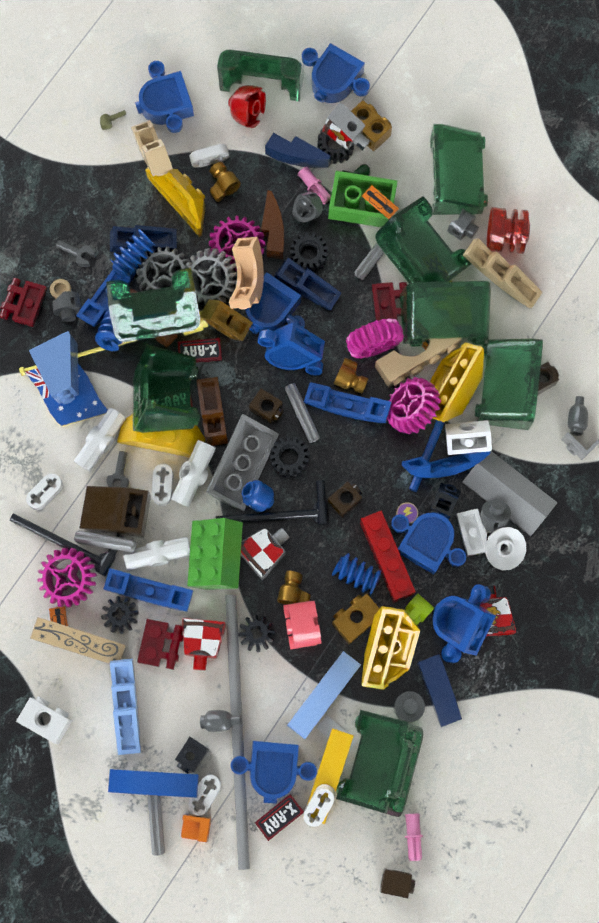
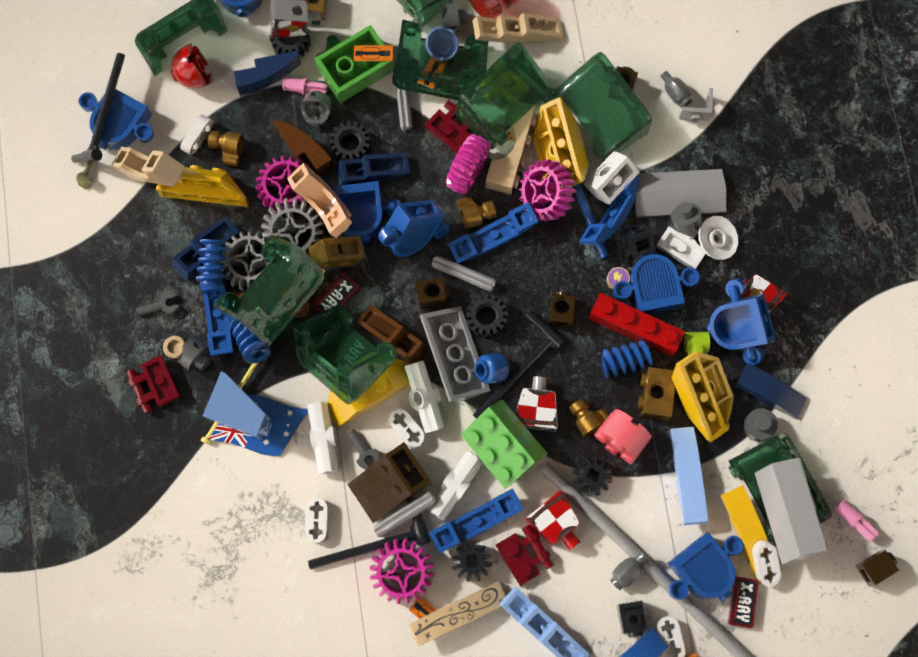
camera: 40 degrees left, 0 degrees up
none -> black bar [71,53,125,163]
none -> orange sticker [418,57,446,89]
none -> medium blue hair [425,26,459,62]
none -> light grey slope [755,458,829,565]

